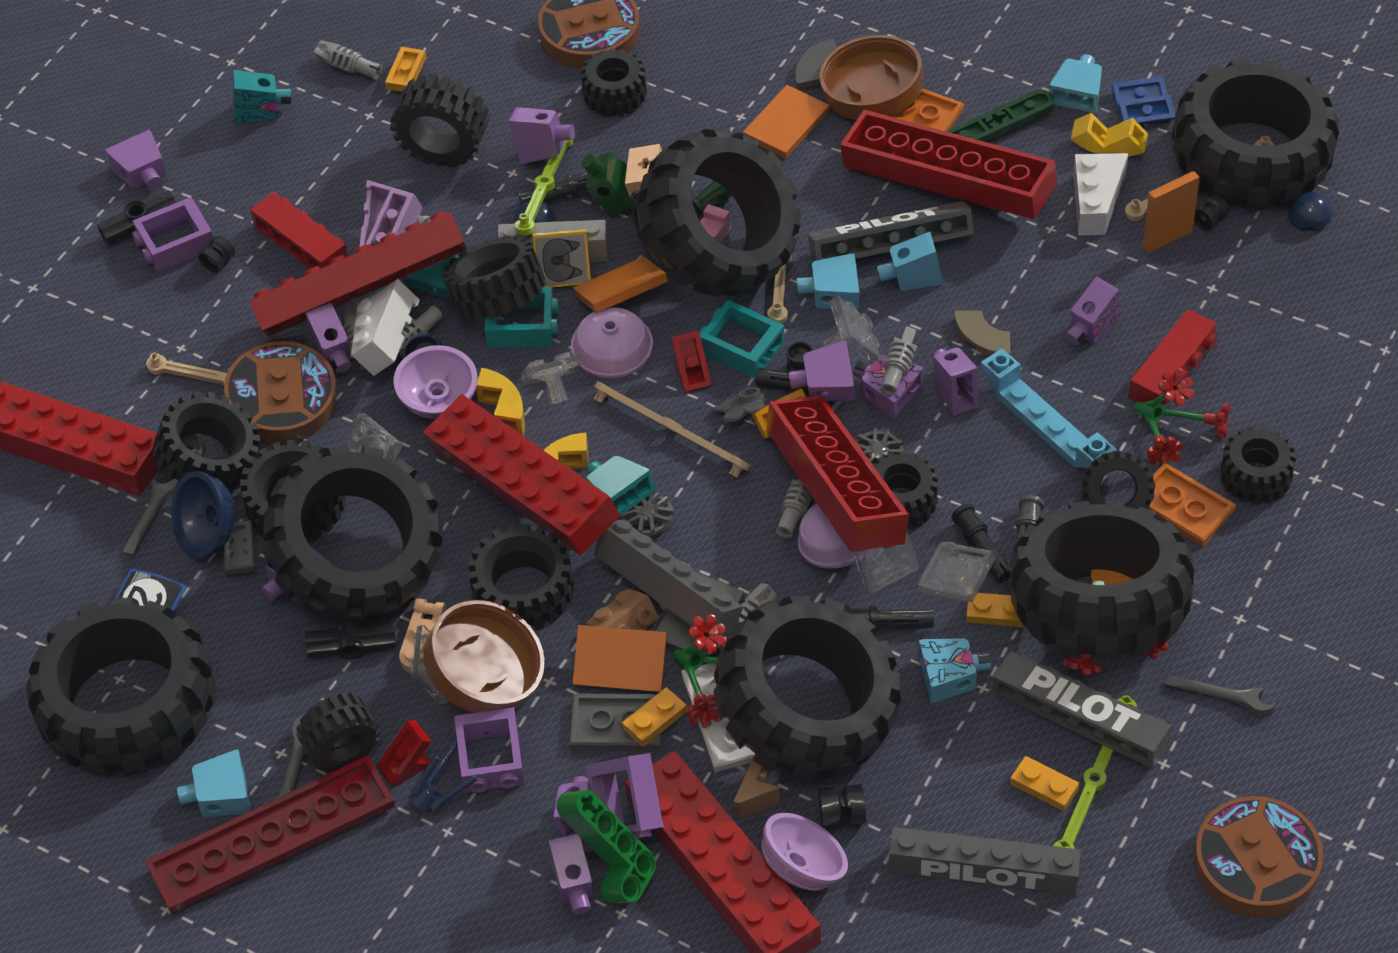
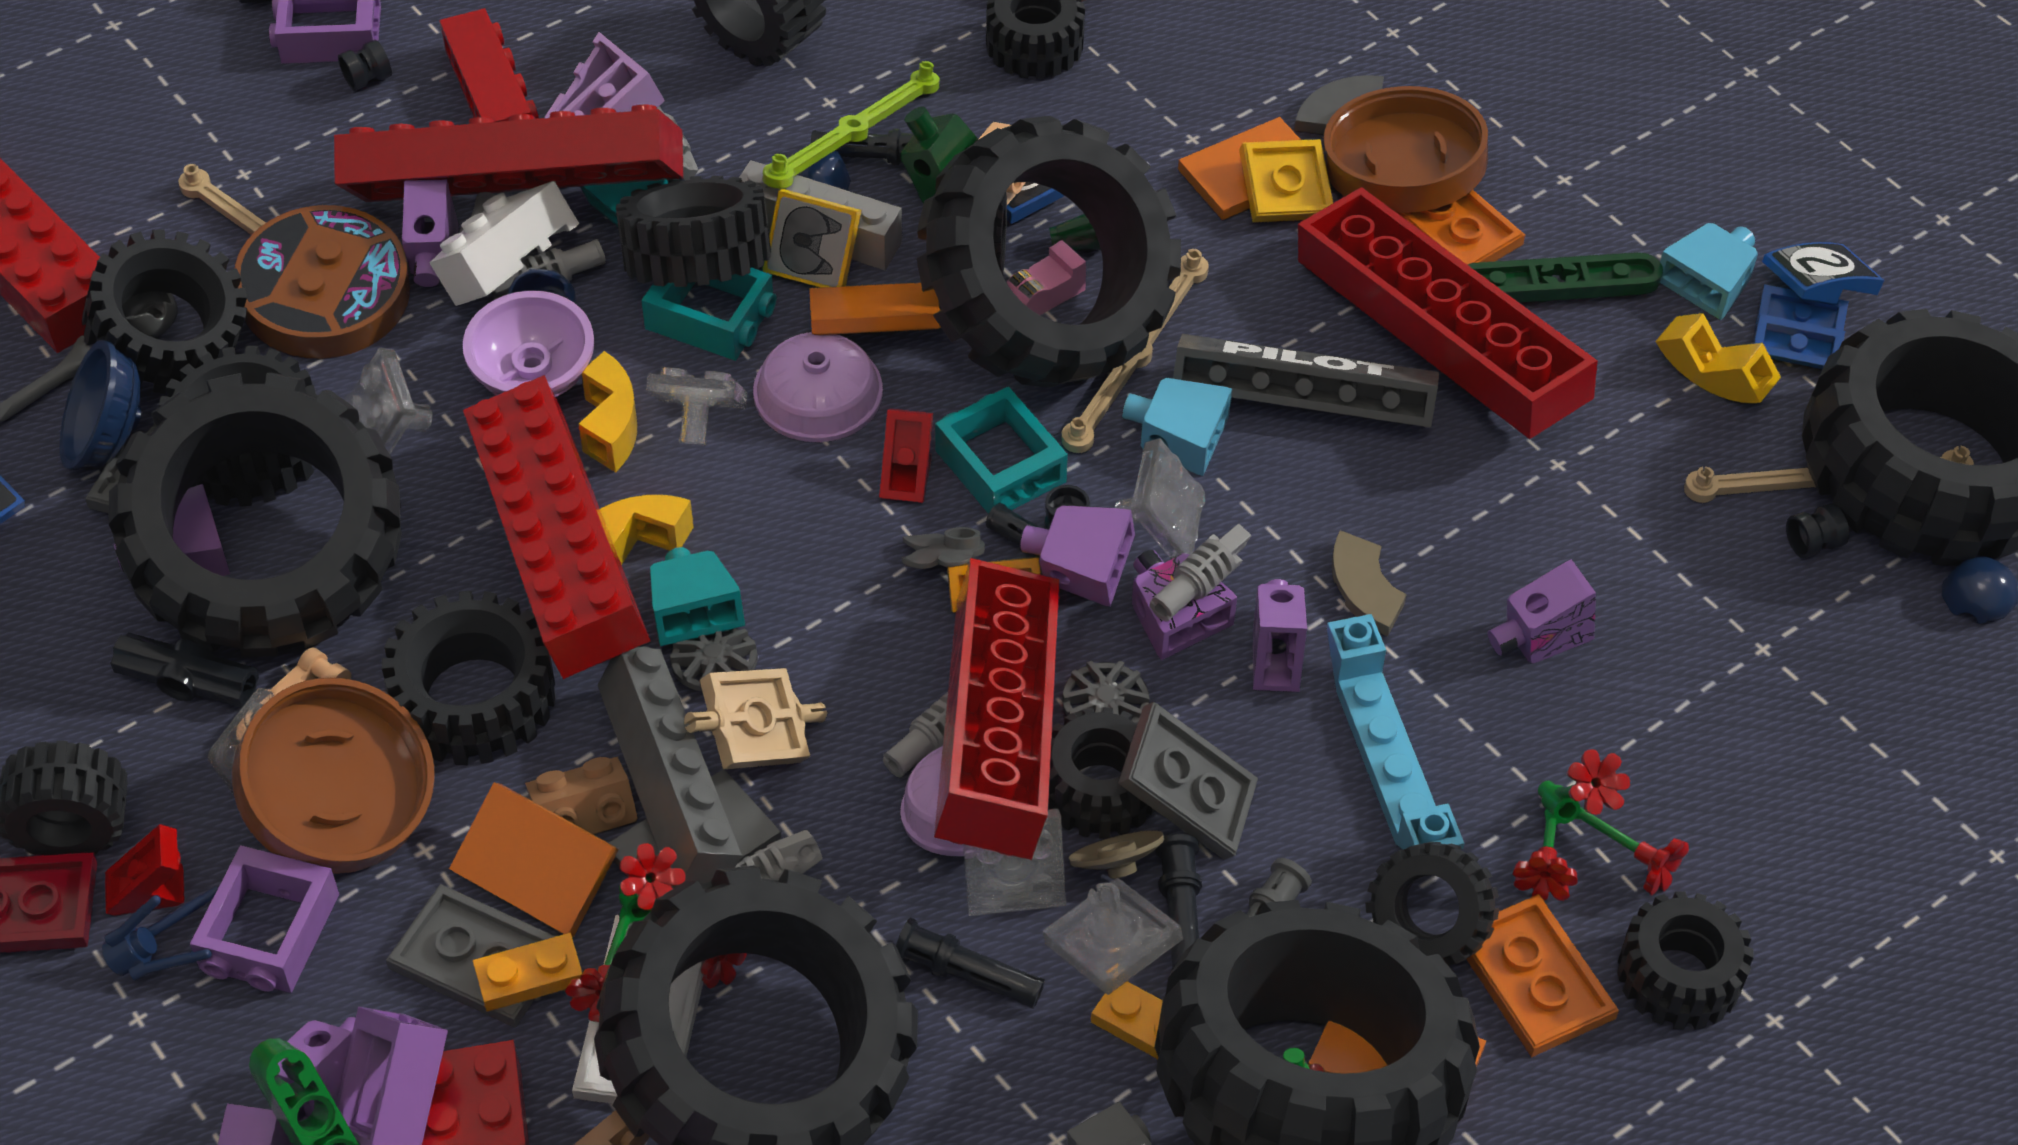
camera: 20 degrees right, 0 degrees up
medium lavender torso [509,107,575,164] -> none
tan piece [593,381,751,478] -> none
medium azure torso [877,232,943,291] -> none
medium azure torso [919,638,991,703] -> none
white wedge [1073,153,1128,235] -> none
red brick [1128,309,1218,406] -> none
orange tile [1143,171,1200,253] -> none
none -> tan plate [684,668,827,770]
none -> dark tan dish [1069,831,1164,878]
none -> dark grey tile [1118,702,1258,860]
none -> yellow tile [1239,139,1333,222]
none -> slope [1762,242,1885,304]

